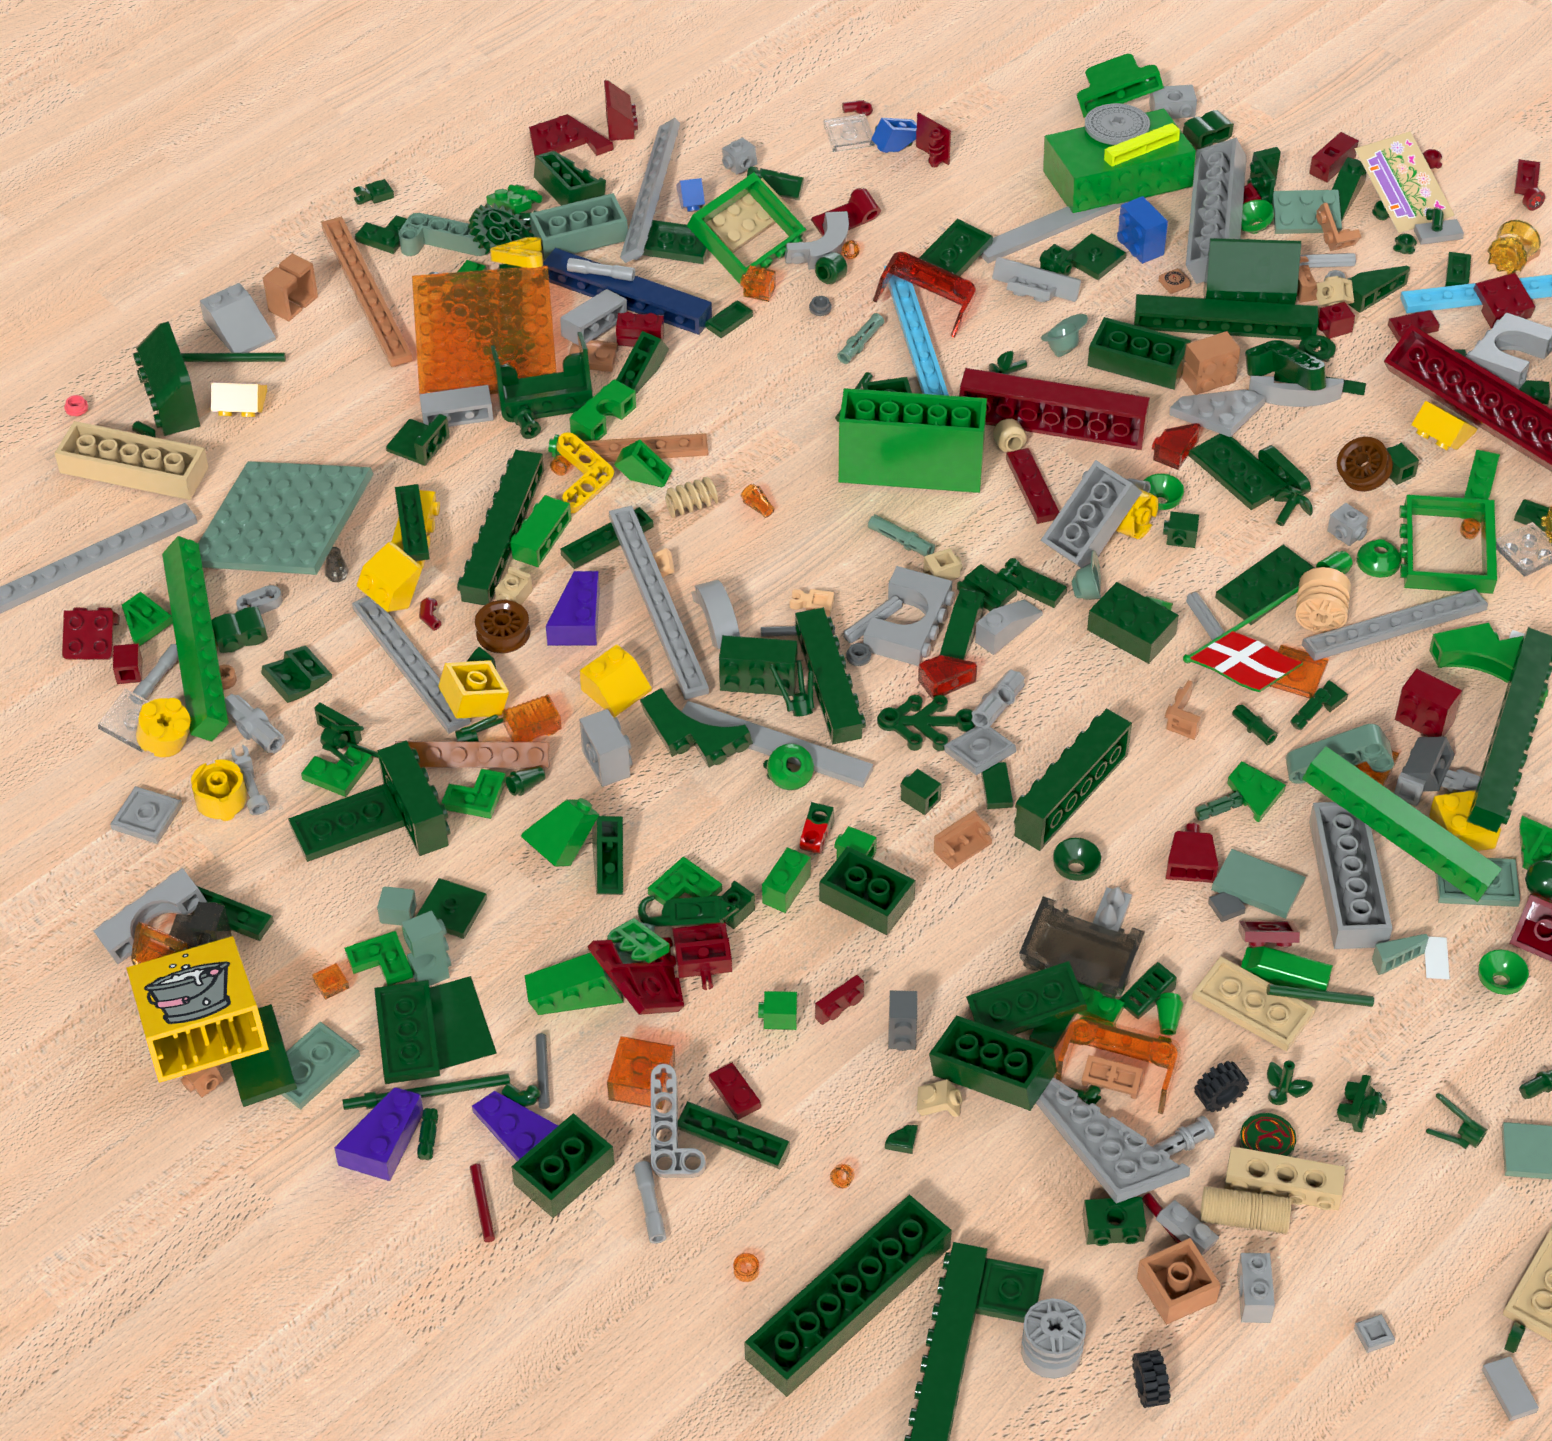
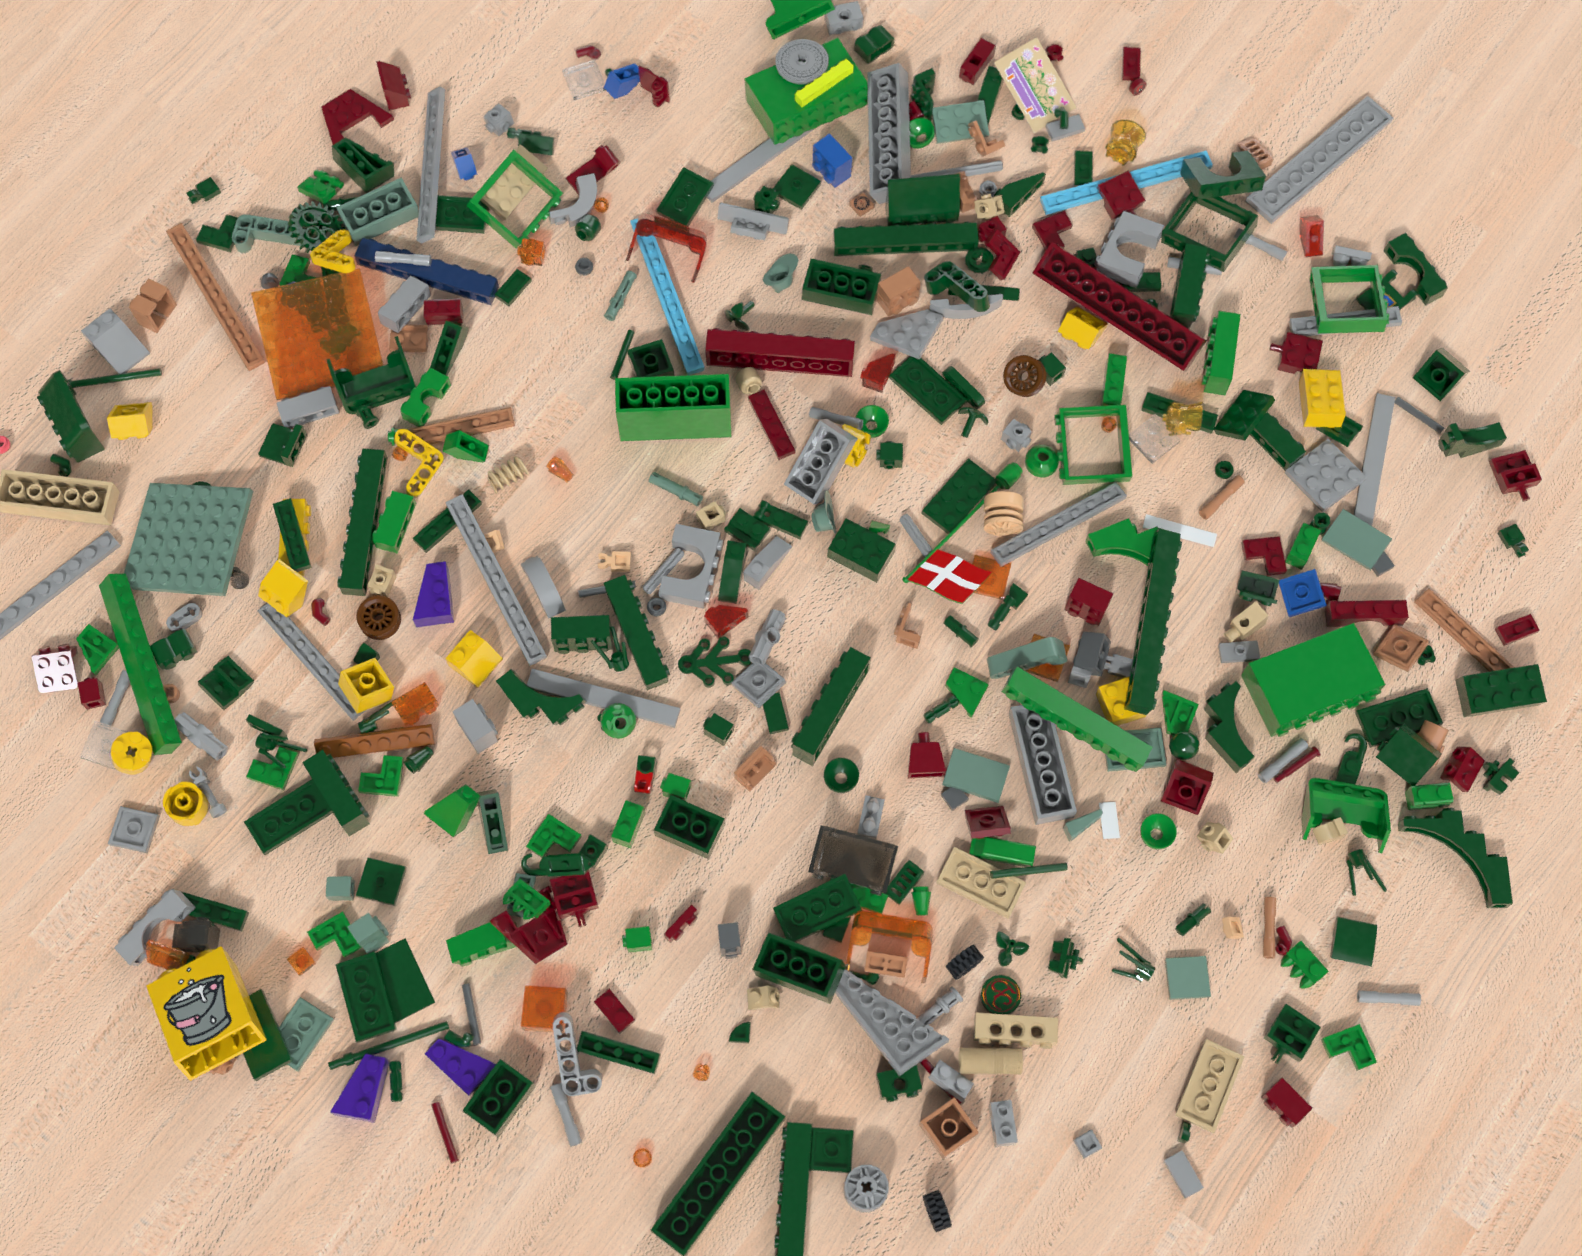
camera: 10 degrees left, 20 degrees up
none -> dark red plate [985,229,1021,281]

